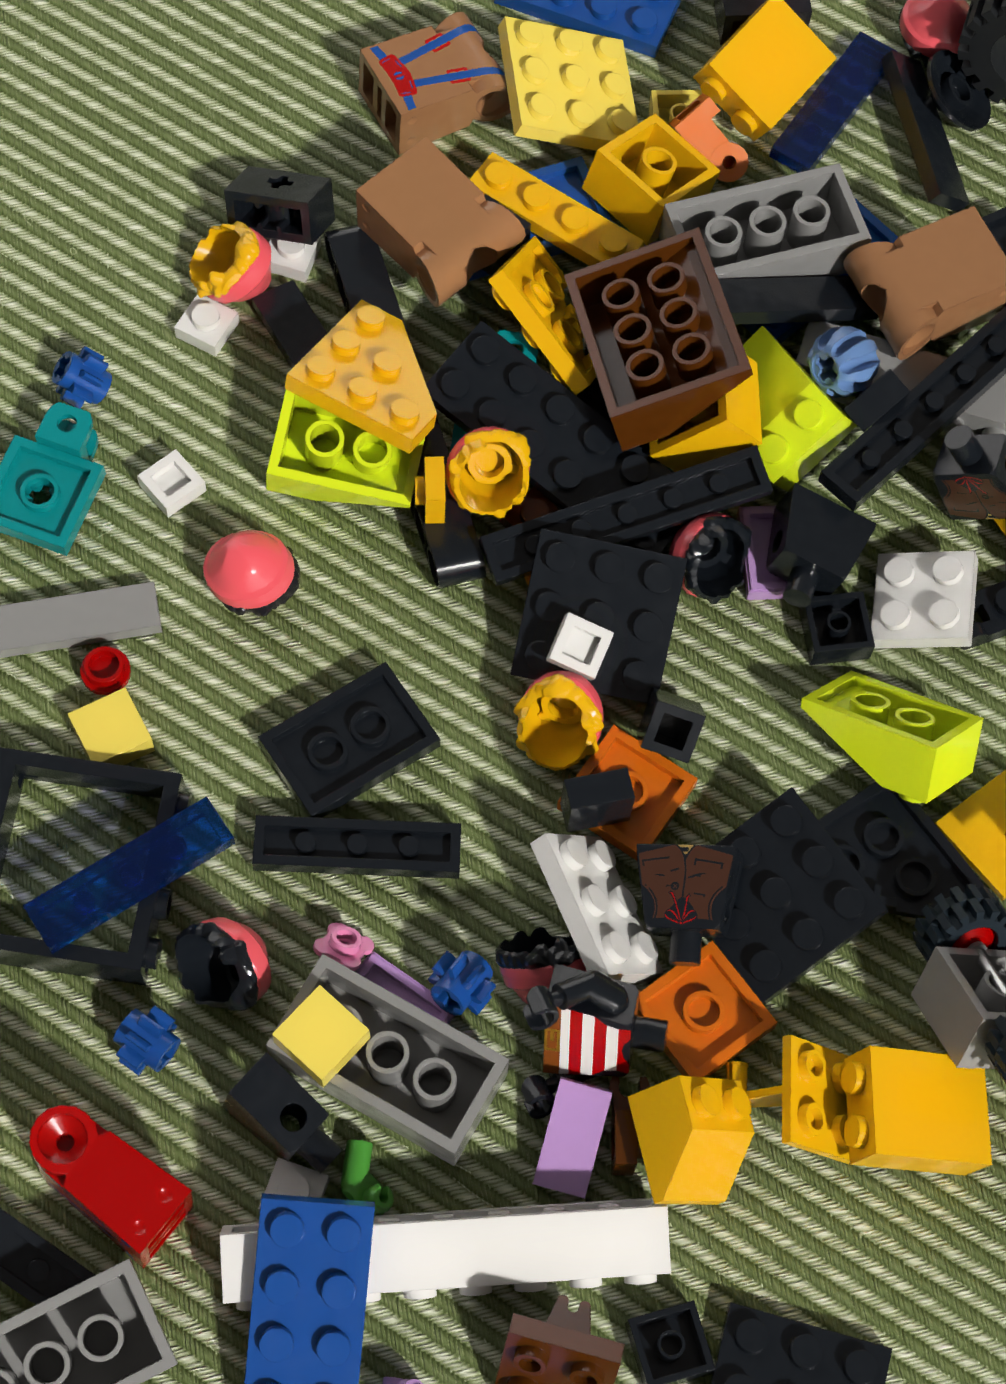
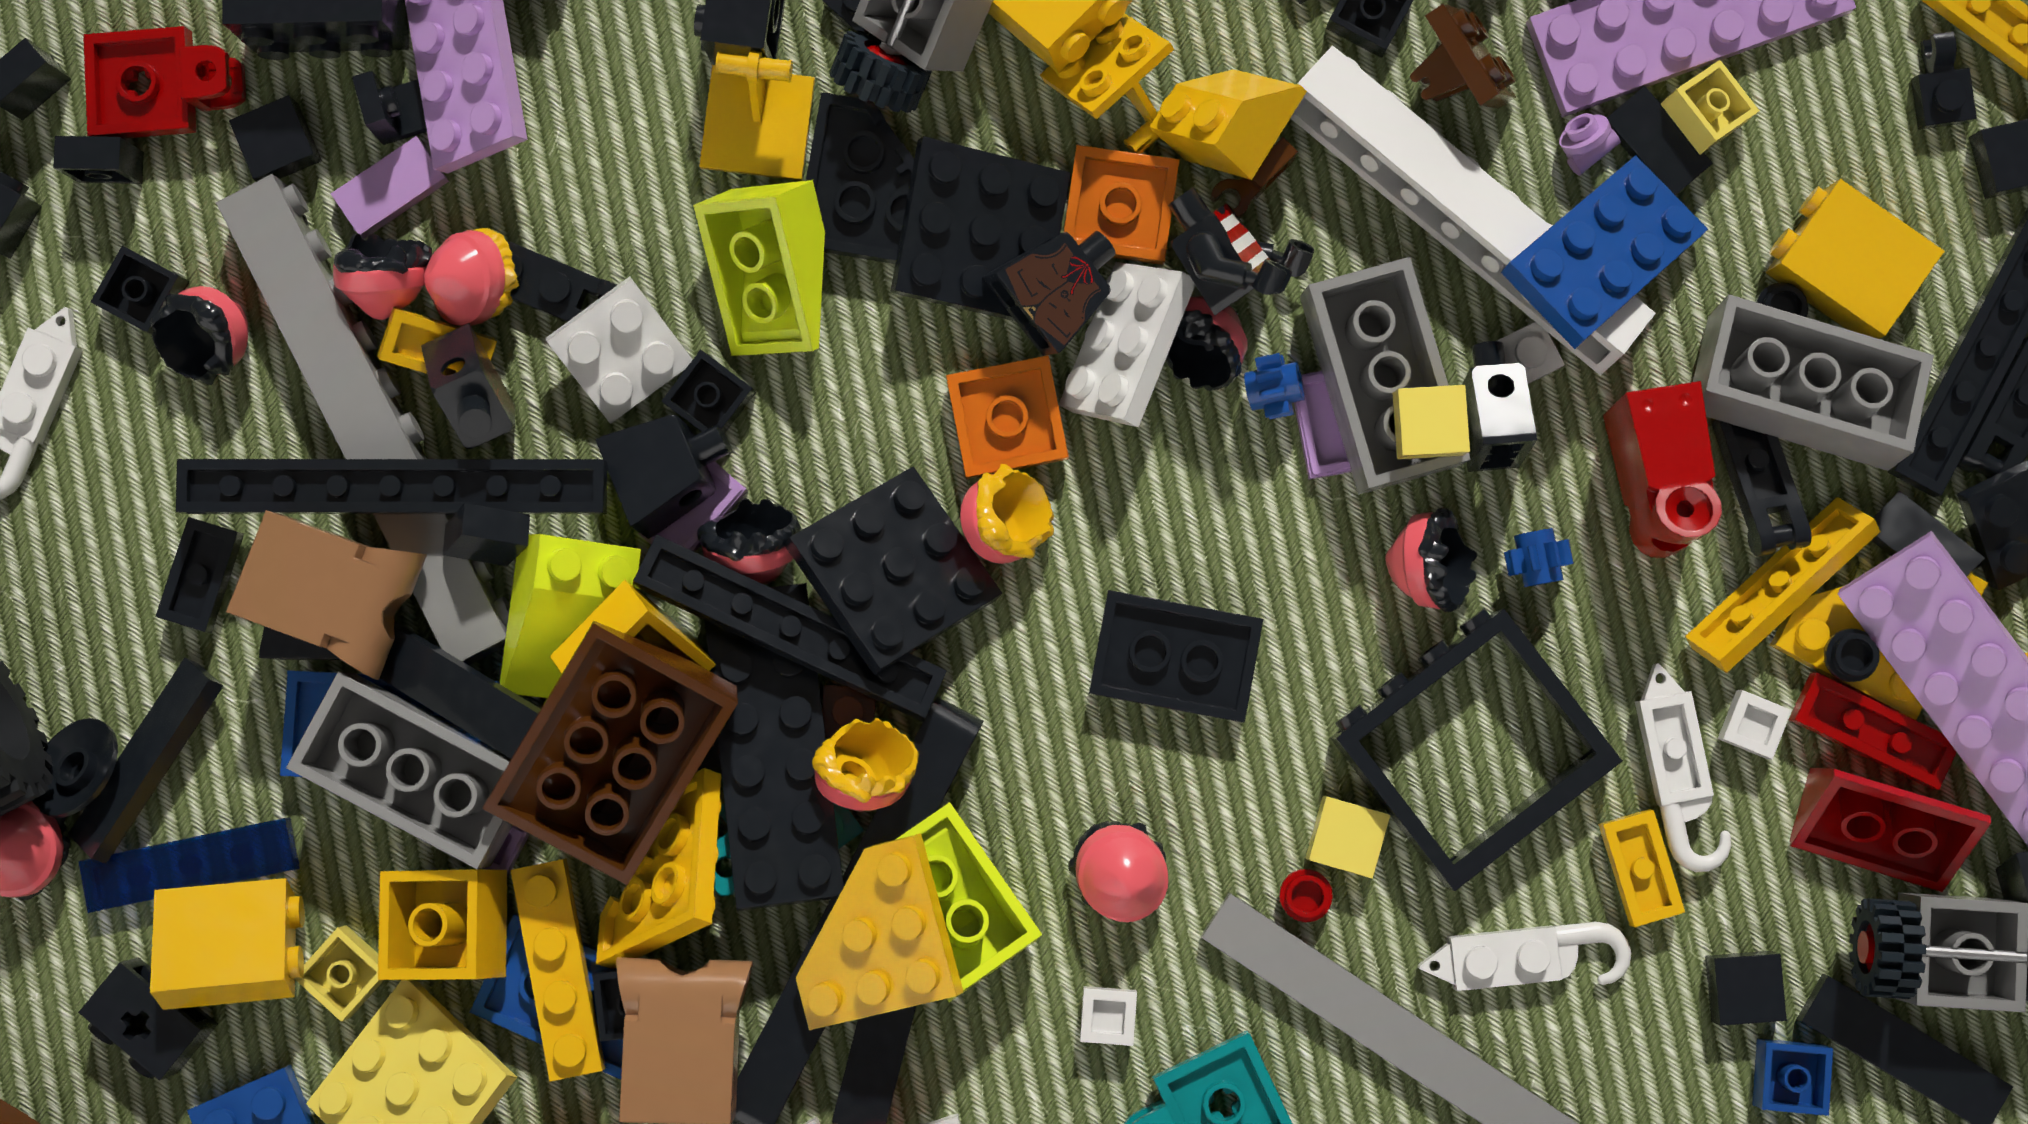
camera: 125 degrees left, 20 degrees up
clear blue tile [23,796,235,954] -> none
black plate [252,815,461,879] -> none
bright pink plate [313,922,374,972] -> none
bright green arm [340,1139,394,1216] -> none
yellow plate [415,456,446,524] -> none
lavender tile [532,1077,613,1199] -> none
white plate [546,612,614,681] -> none
black piece [560,768,635,833] -> none
black brick [636,687,706,763] -> none
orange leg [668,93,749,182] -> none
medium blue piece [807,326,880,398] -> none

